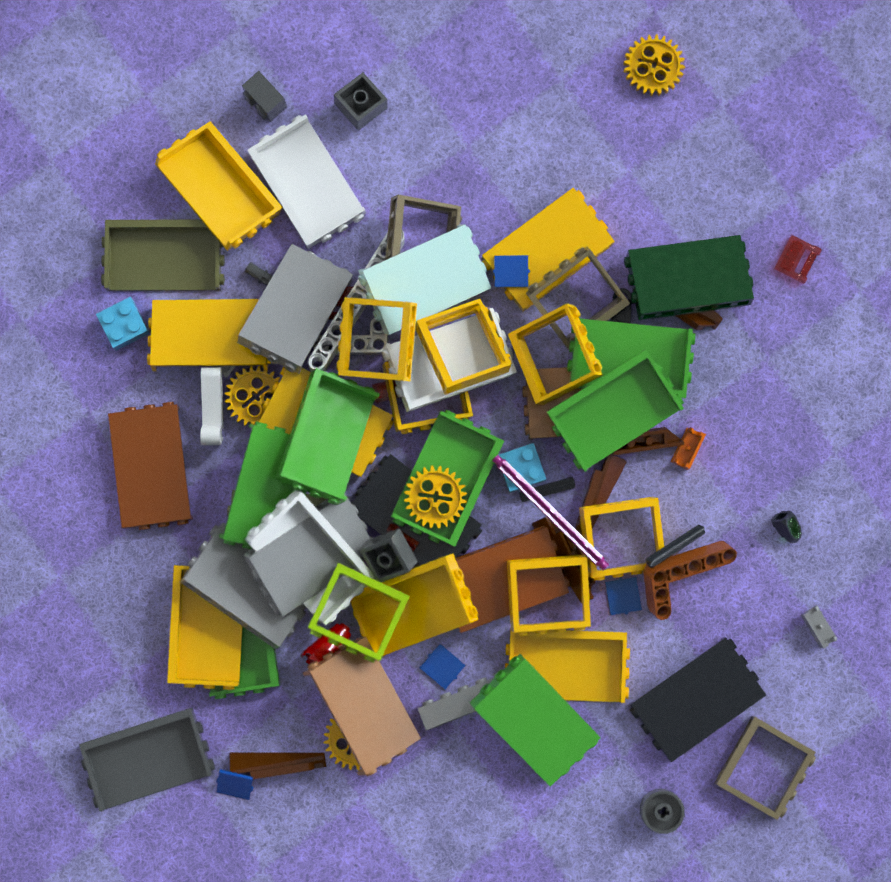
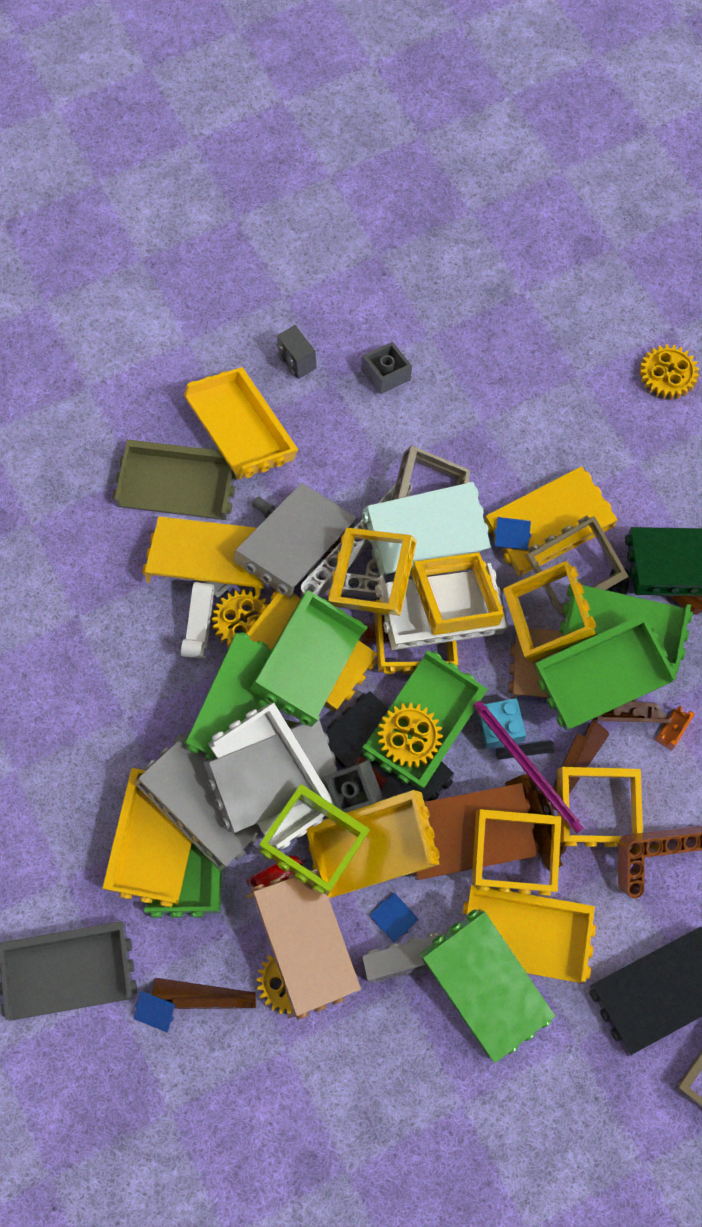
camera: 10 degrees right, 15 degrees down
medium azure brick [96,297,150,351] -> none
dark orange panel [108,402,193,530] -> none
white panel [248,115,366,249] -> none
blue piece [605,577,642,615] -> none
dark grey wheel [640,789,685,834] -> none
black axle [645,525,705,568] -> none

